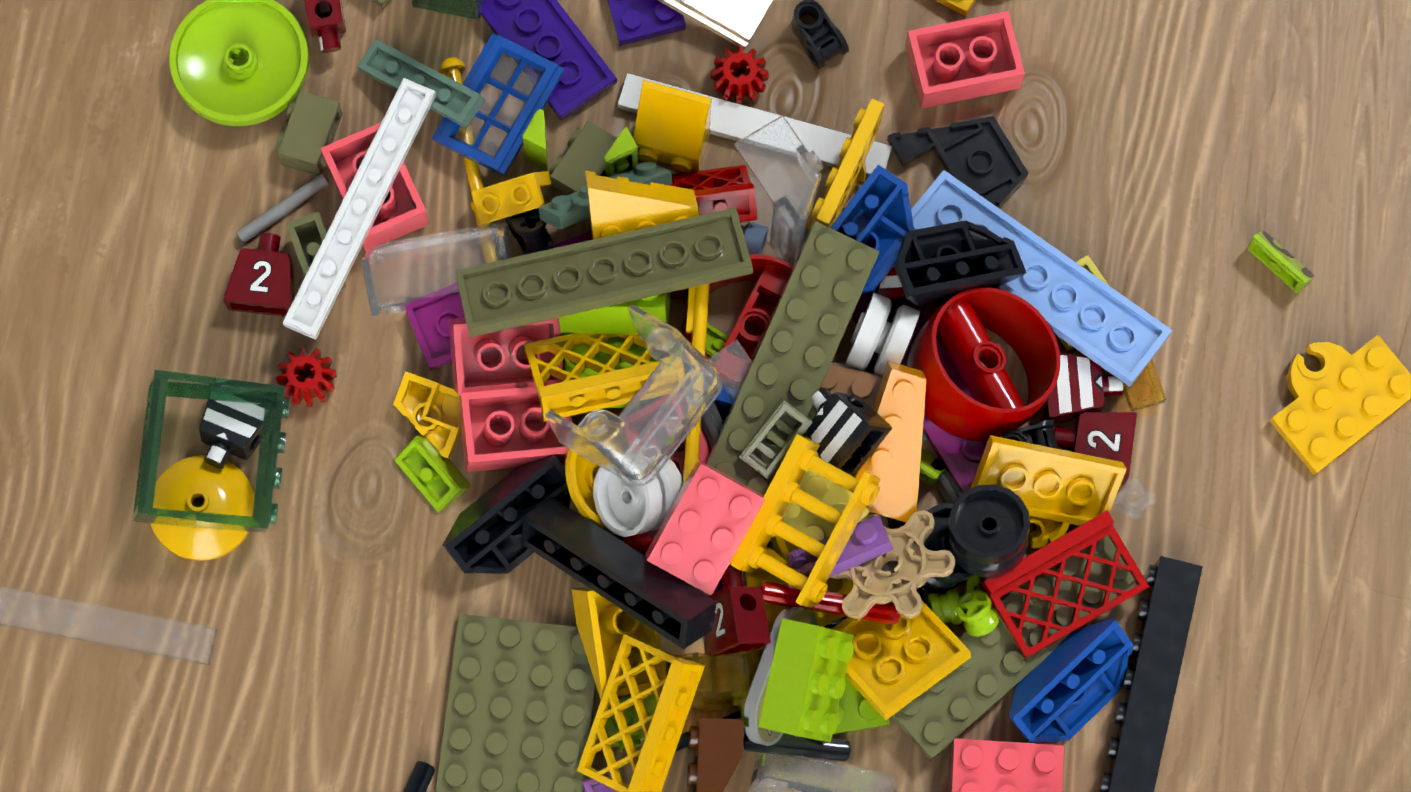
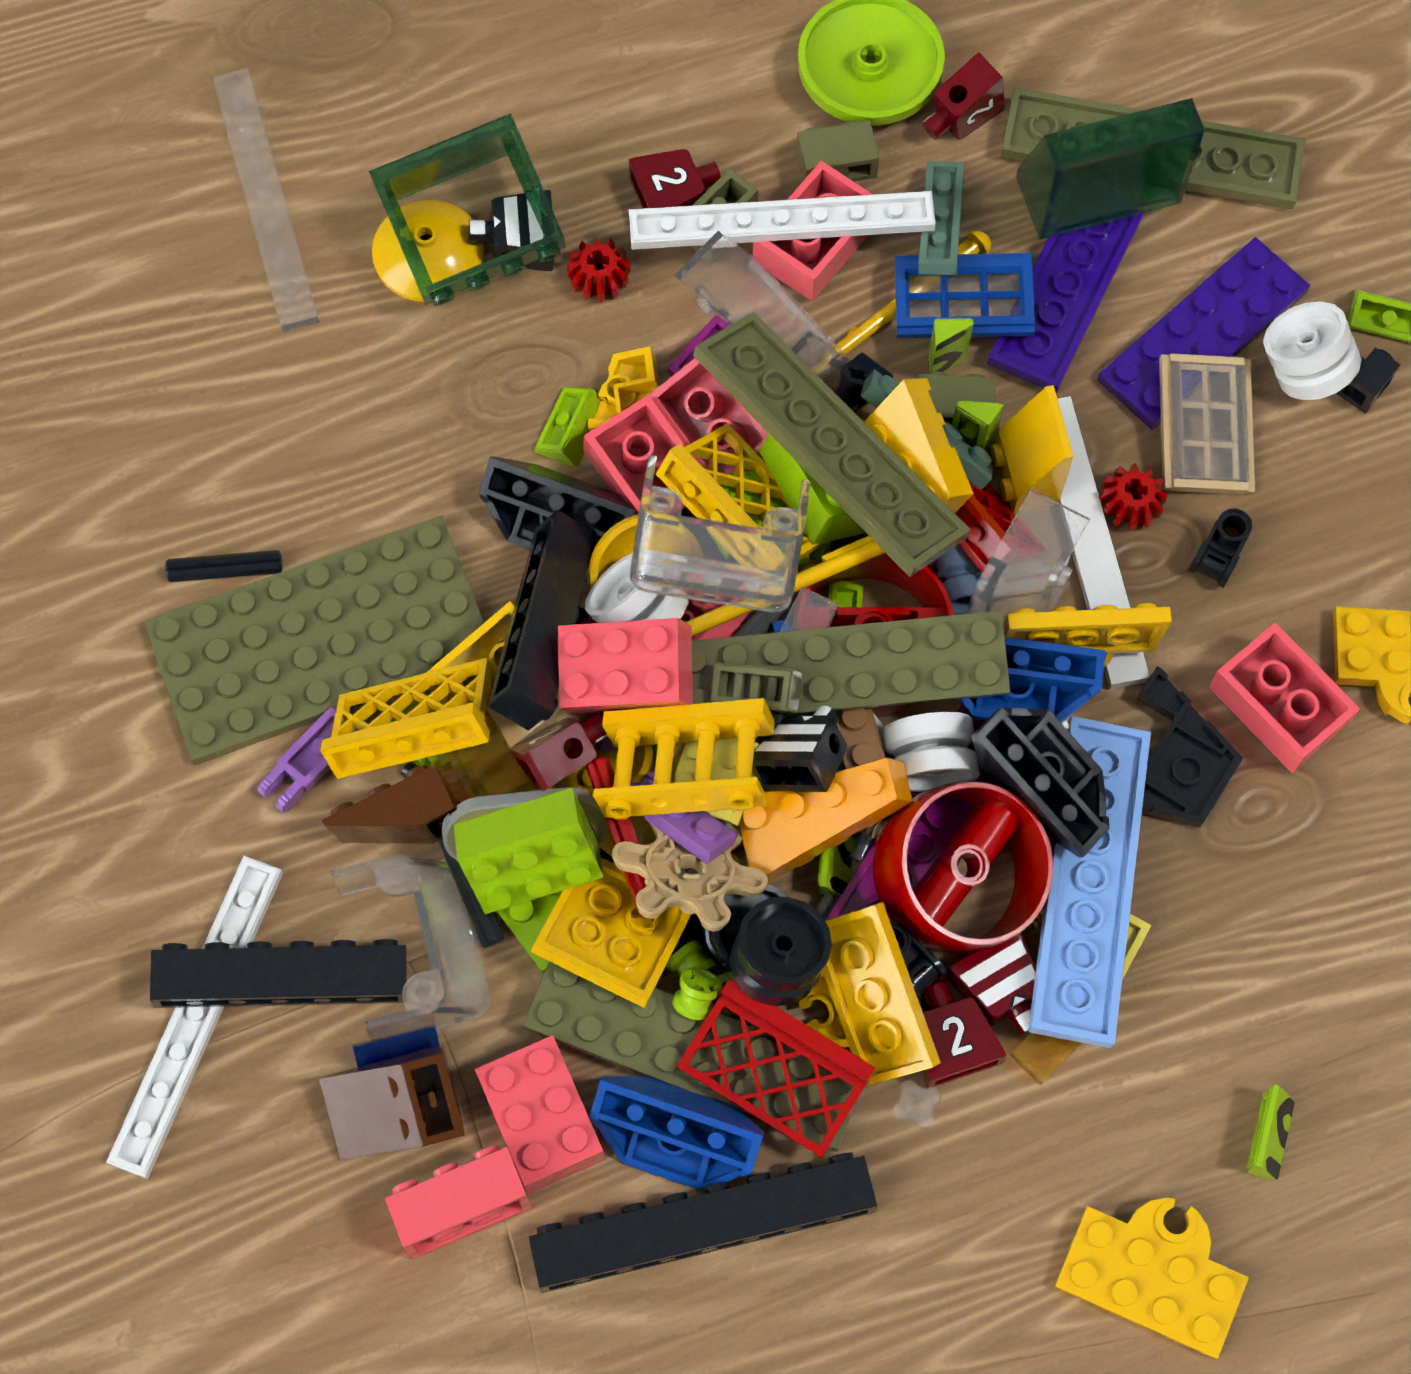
camera: 65 degrees right, 5 degrees down
light grey bar [236,174,329,244] -> none
yellow bracket [471,171,552,225] -> none

